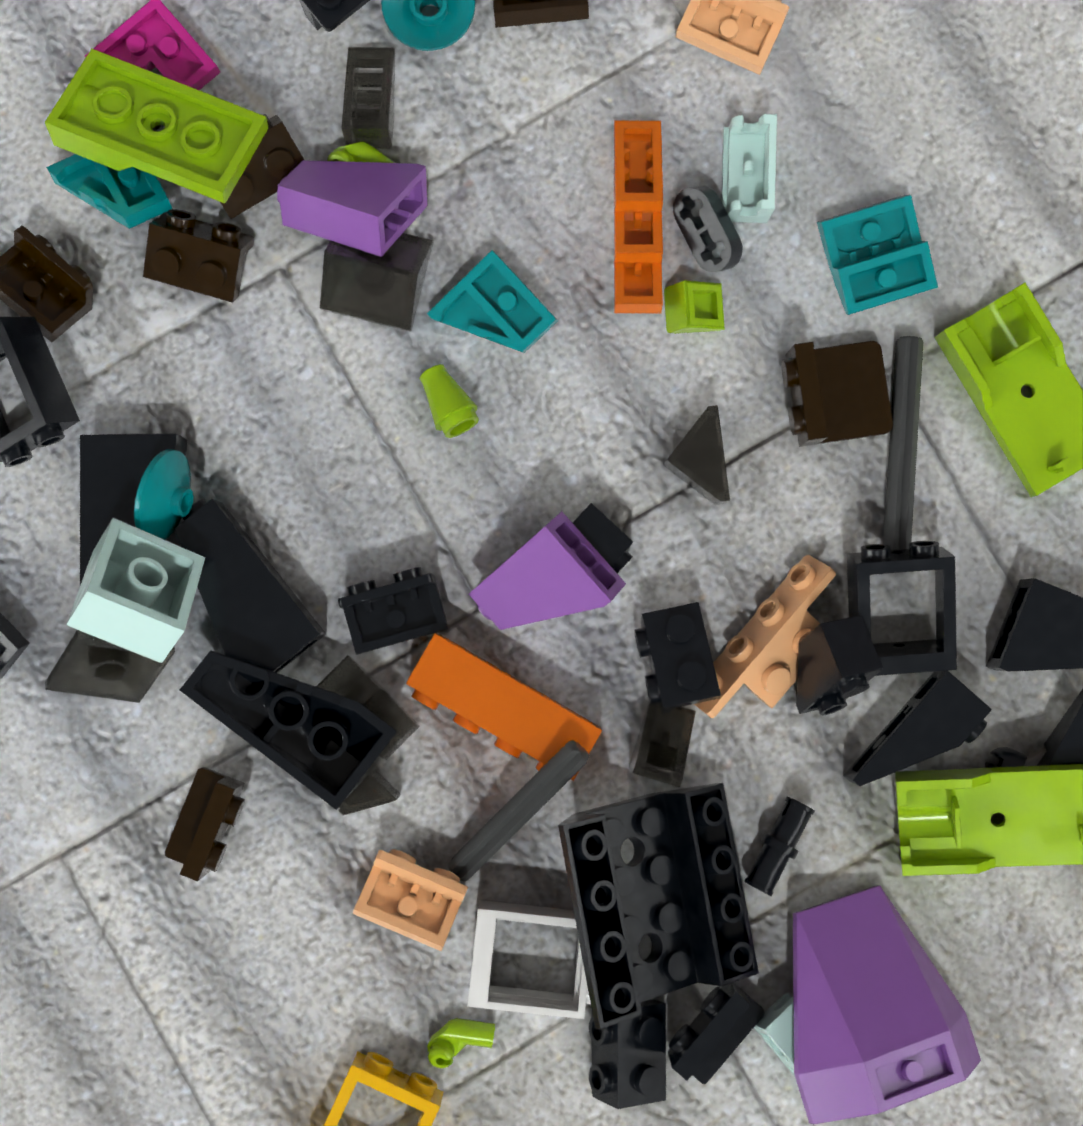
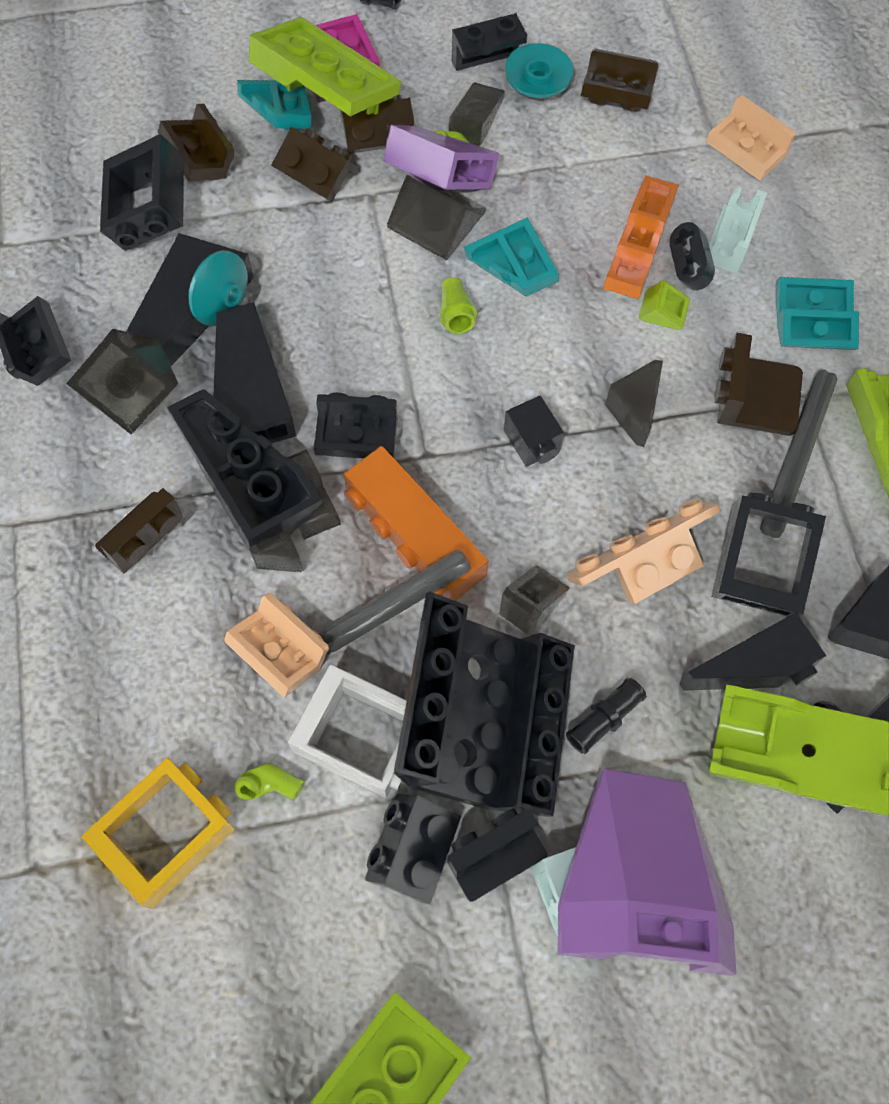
camera: 15 degrees right, 20 degrees down
light aqua brick [66,518,206,663] -> none
medium lavender slope [469,511,626,630] -> none
black bracket [634,602,721,714] -> none
black slope [796,615,884,716] -> none

